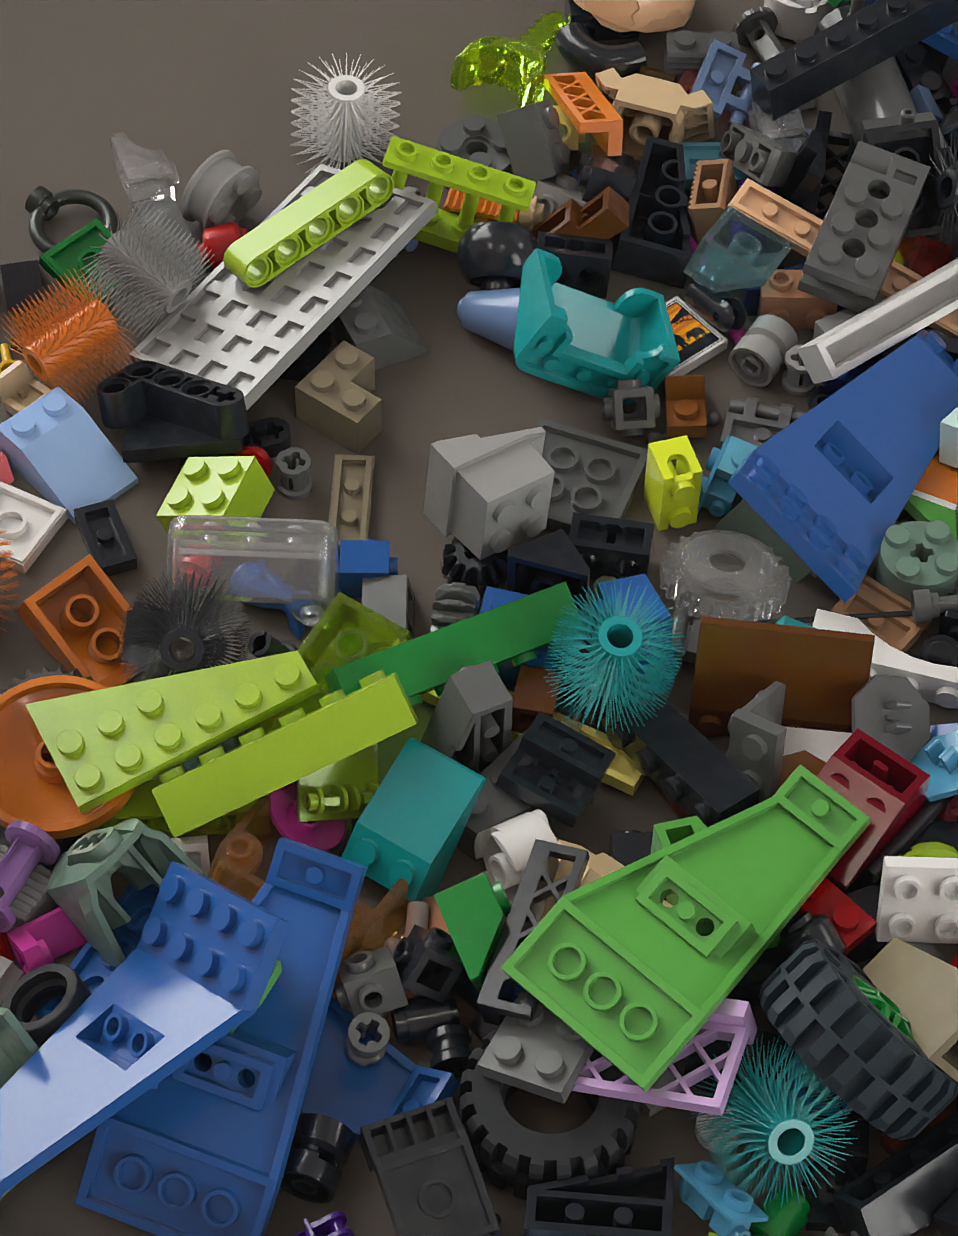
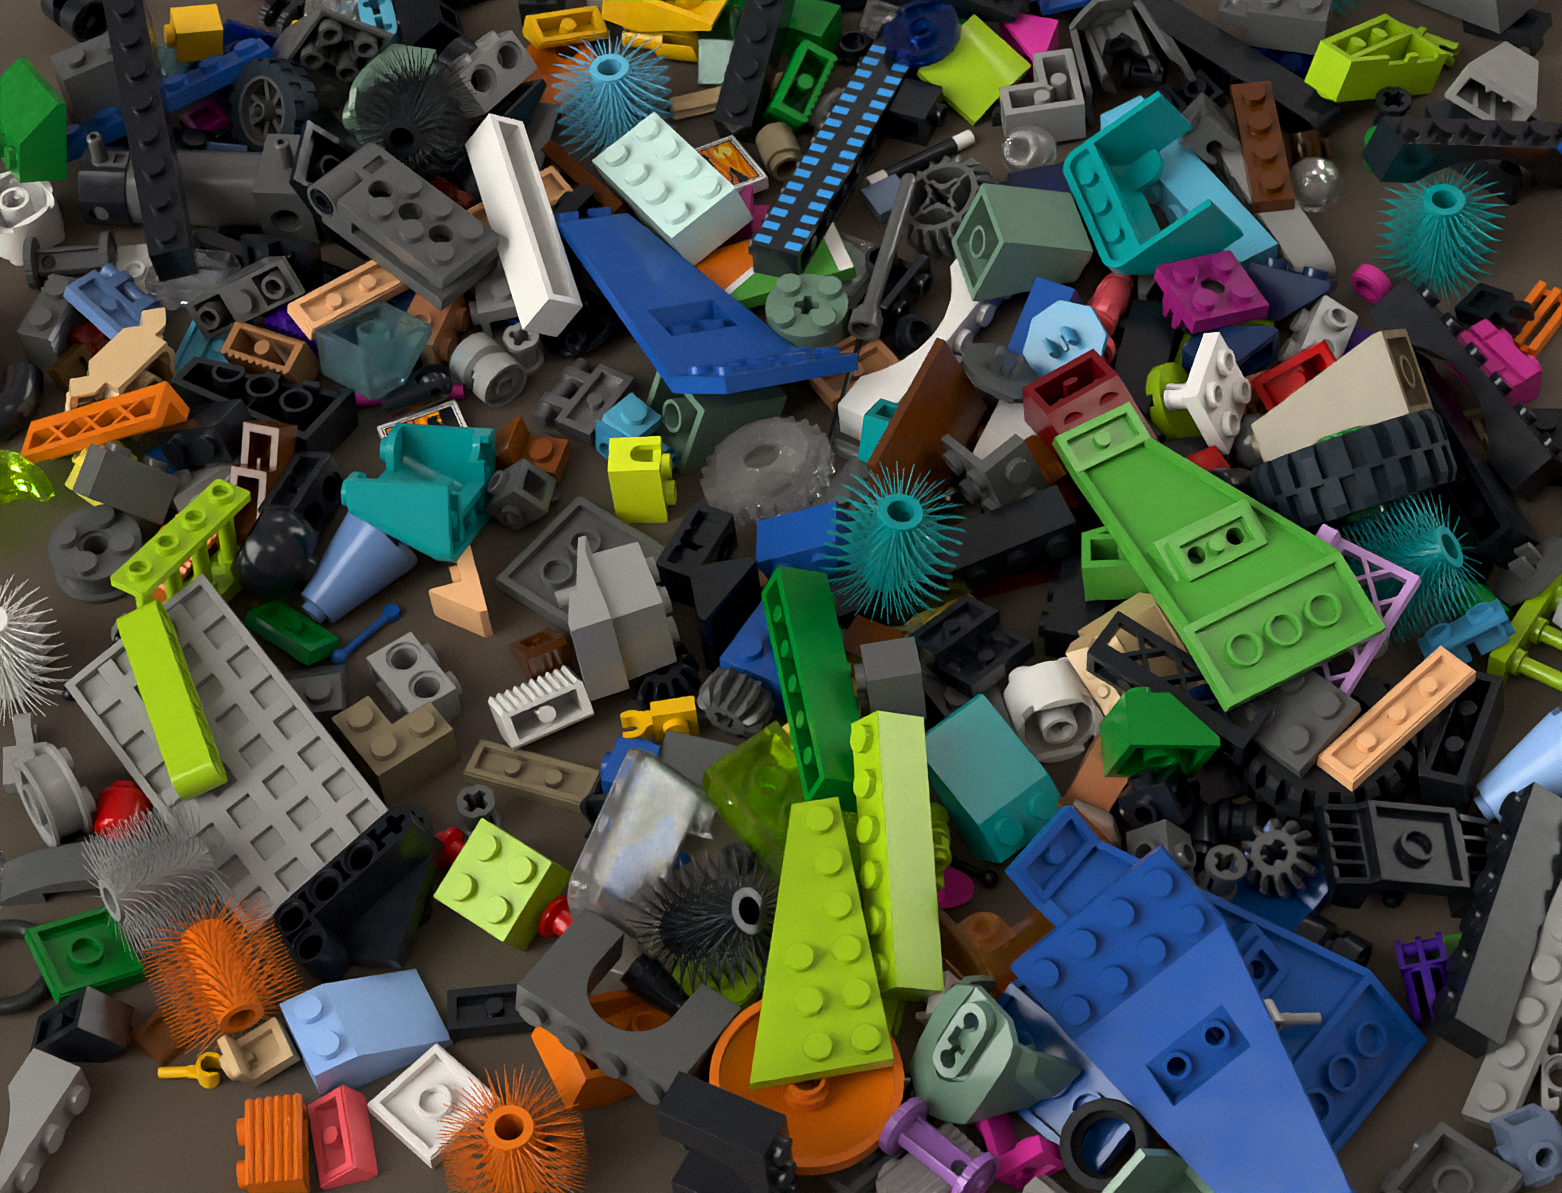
camera: 65 degrees left, 0 degrees up
none -> light grey plate [3,712,48,794]
none -> green plate [245,600,340,666]
none -> blue hinge [330,604,401,665]
none -> light grey brick [366,631,463,722]
none -> light nougat slope [429,545,494,638]
none -> white brick [488,665,594,750]
none -> dark grey arch [515,908,741,1105]
none -> yellow plate [620,695,700,742]
none -> dark grey gear [1242,818,1321,899]
none -> light grey hand [1263,999,1321,1032]
none -> light nougat tile [1317,646,1476,792]

